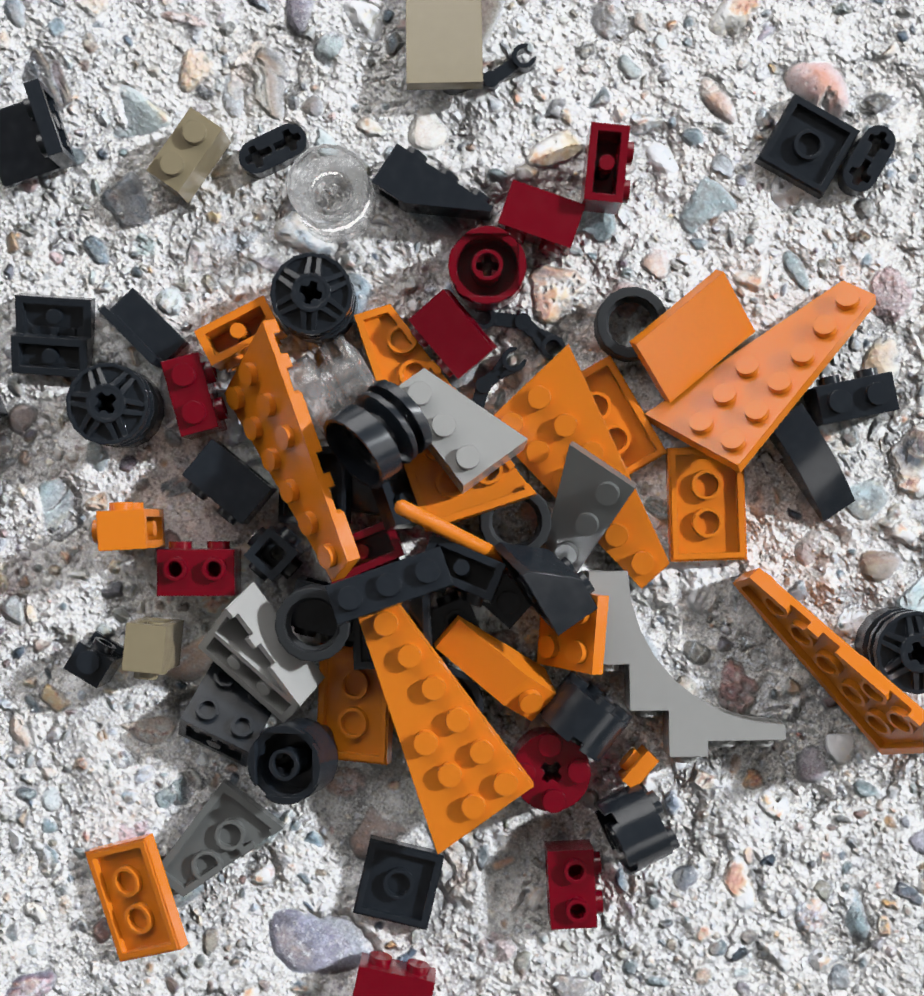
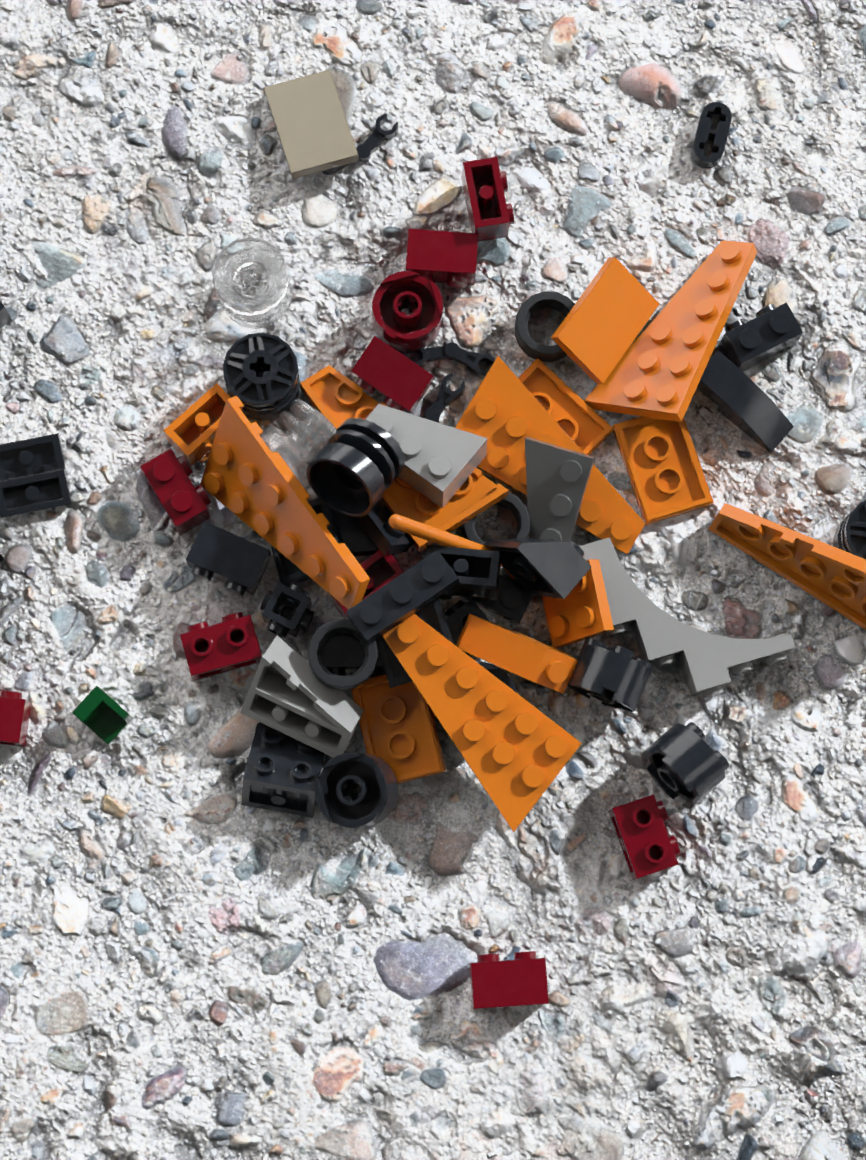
camera: 20 degrees left, 10 degrees down
black brick [64,631,124,688] -> none
black wheel [66,363,164,449] -> none
orange tile [85,833,188,962] -> none
orange brick [91,502,165,551] -> none
black panel [98,288,189,370] -> none
dark tan brick [121,616,184,680] -> none
dark tan brick [146,107,231,204] -> none
dark grey wing [162,778,286,897] -> none
black beam [239,123,309,179] -> none
black tile [353,835,445,930] -> none
black slope [371,143,493,221] -> none
dark red brick [512,726,591,813] -> none
orange plate [617,744,659,788] -> none
black tile [754,94,860,199] -> none
none -> dark green panel [72,686,133,744]

